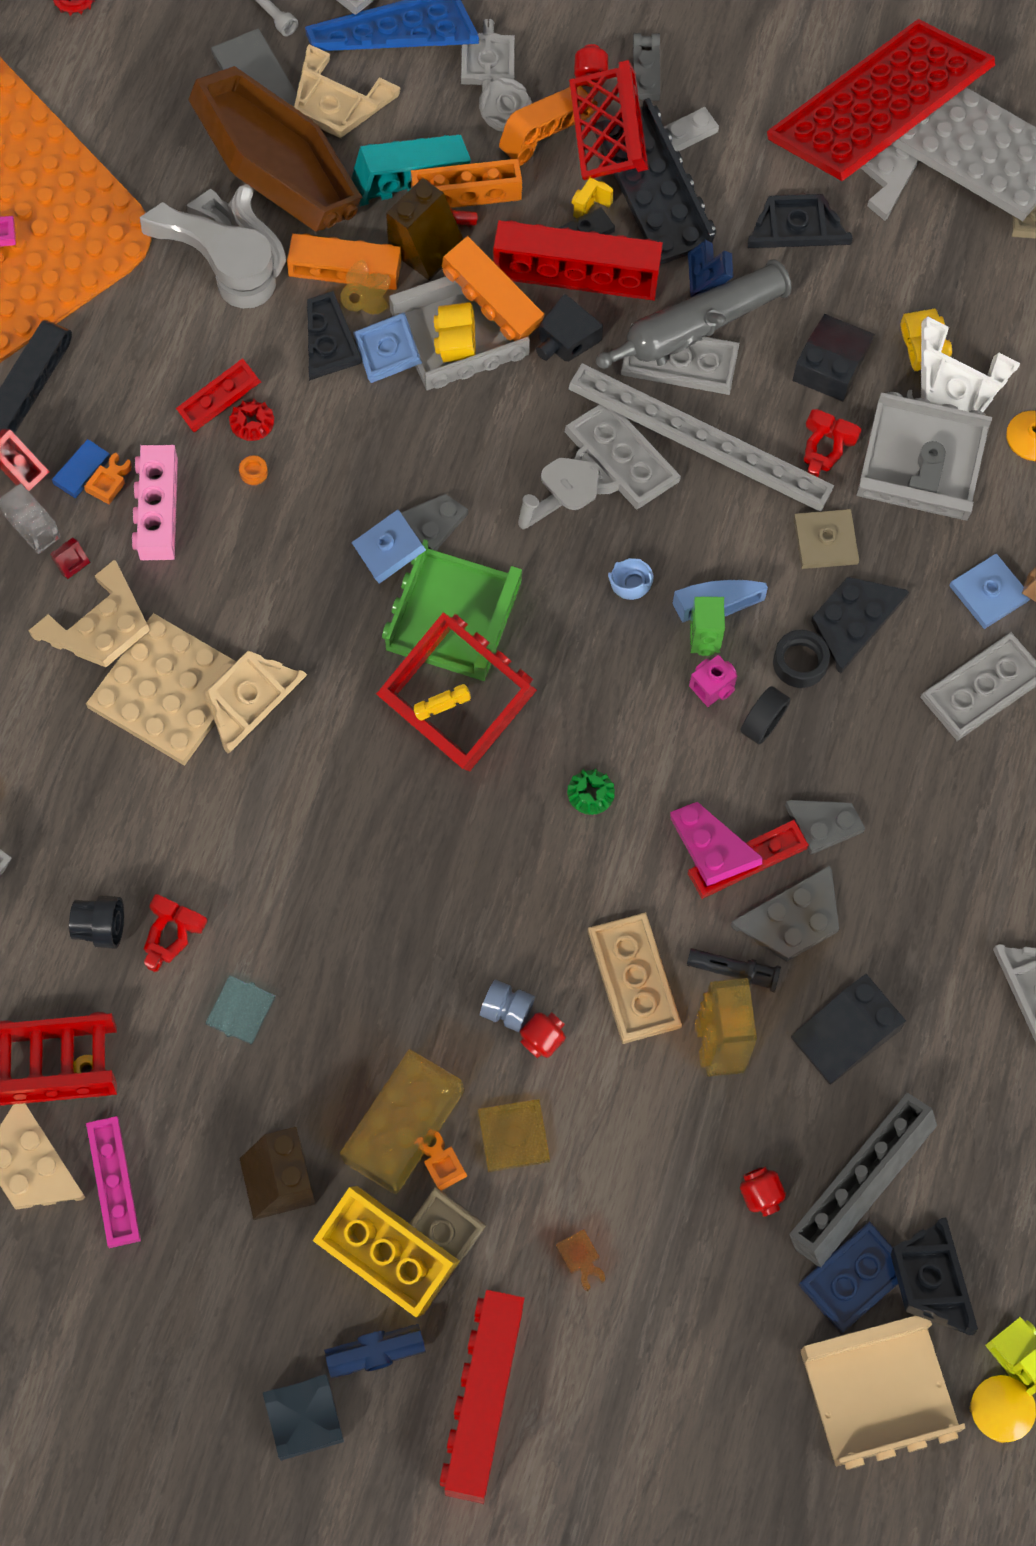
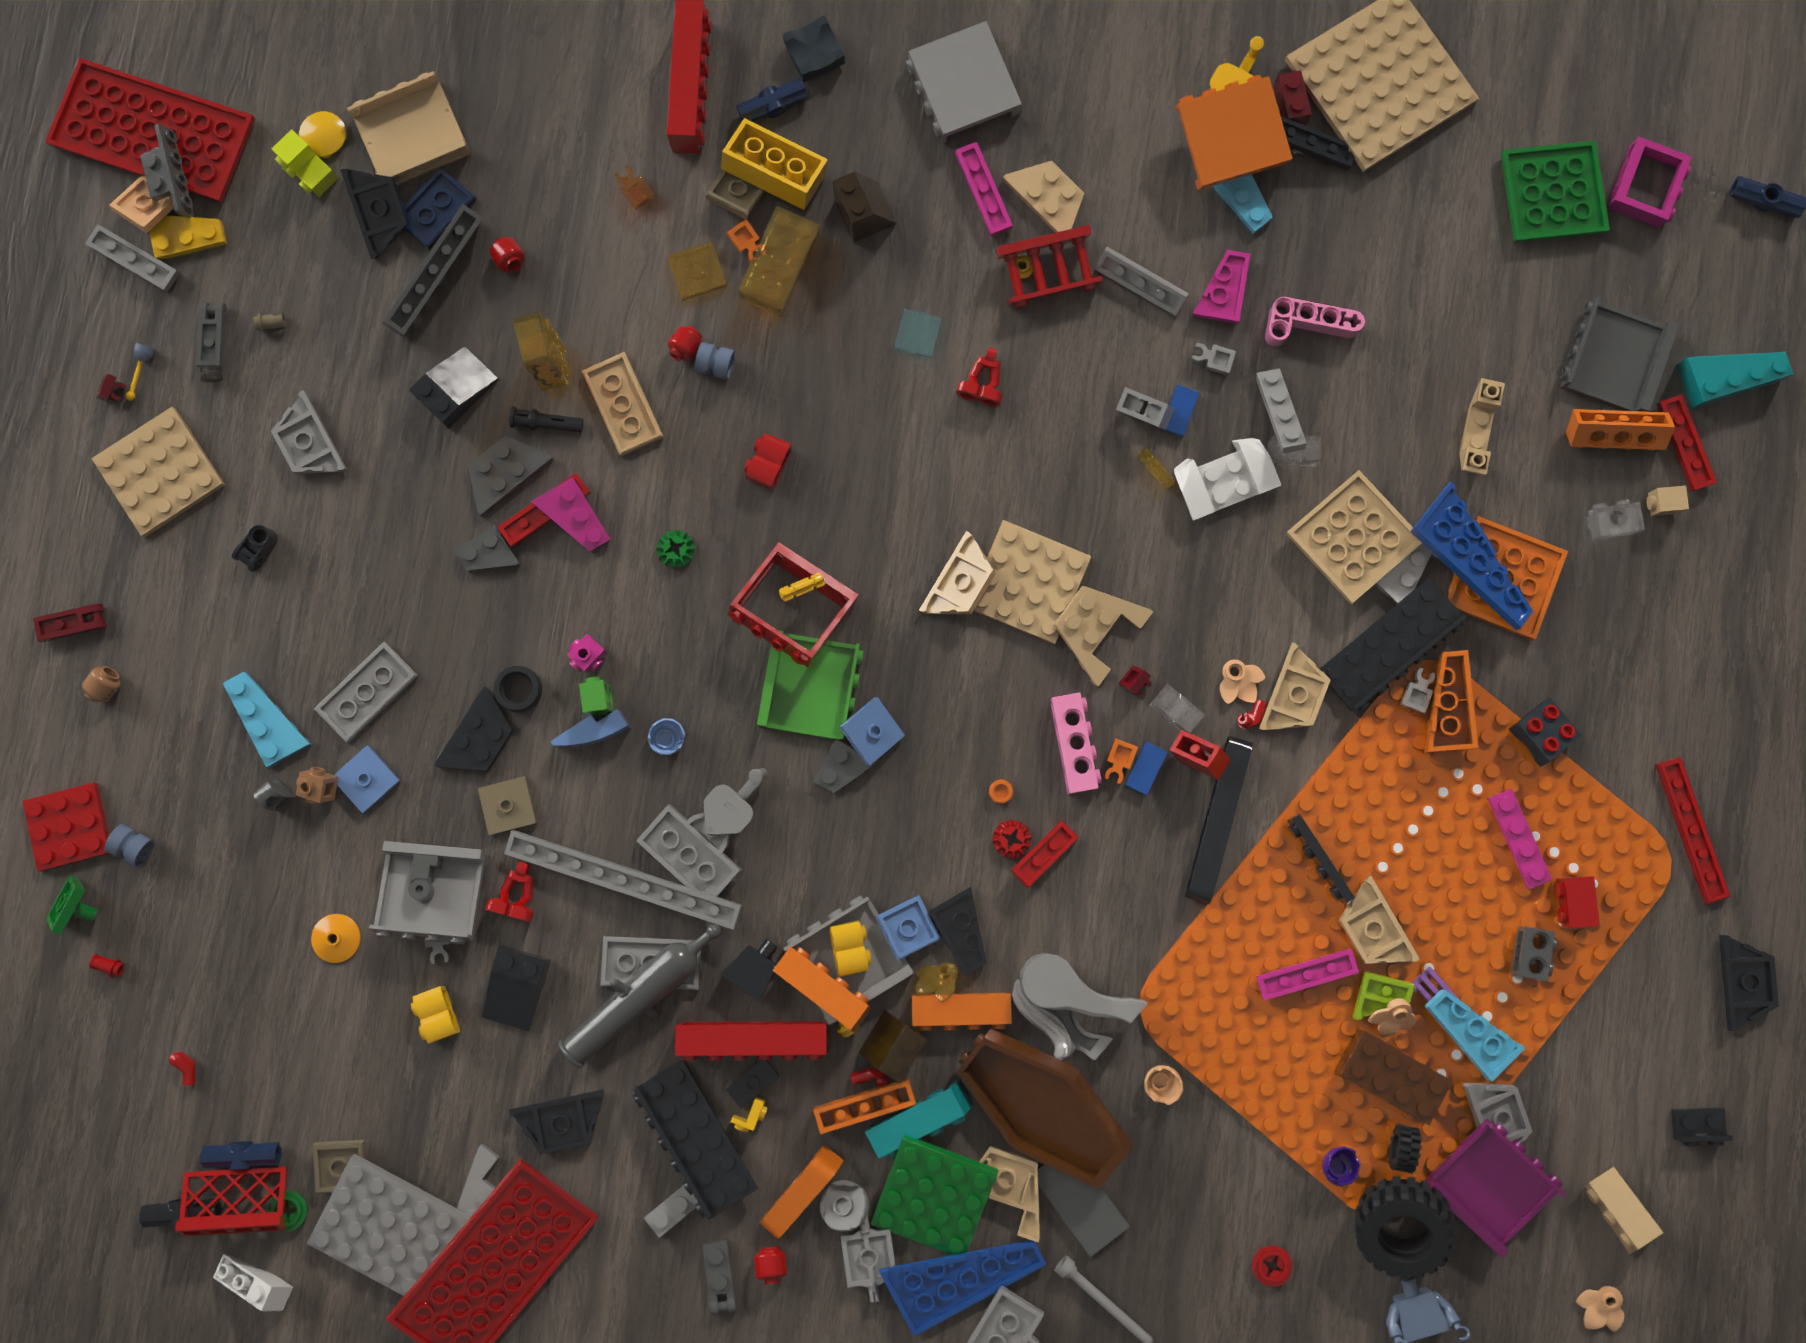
camera: 175 degrees right, 15 degrees up
black piece [69,895,124,949] -> none
red fence [569,60,649,180] -> none
dark blue tile [688,240,733,297] -> none
black tyre [740,686,790,745] -> none
white wing [921,317,1020,412] -> none
none -> red brick [744,433,792,490]
none -> green plate [870,1135,998,1255]
none -> light grey panel [906,21,1022,143]
none -> light nougat hair [1144,1065,1183,1105]

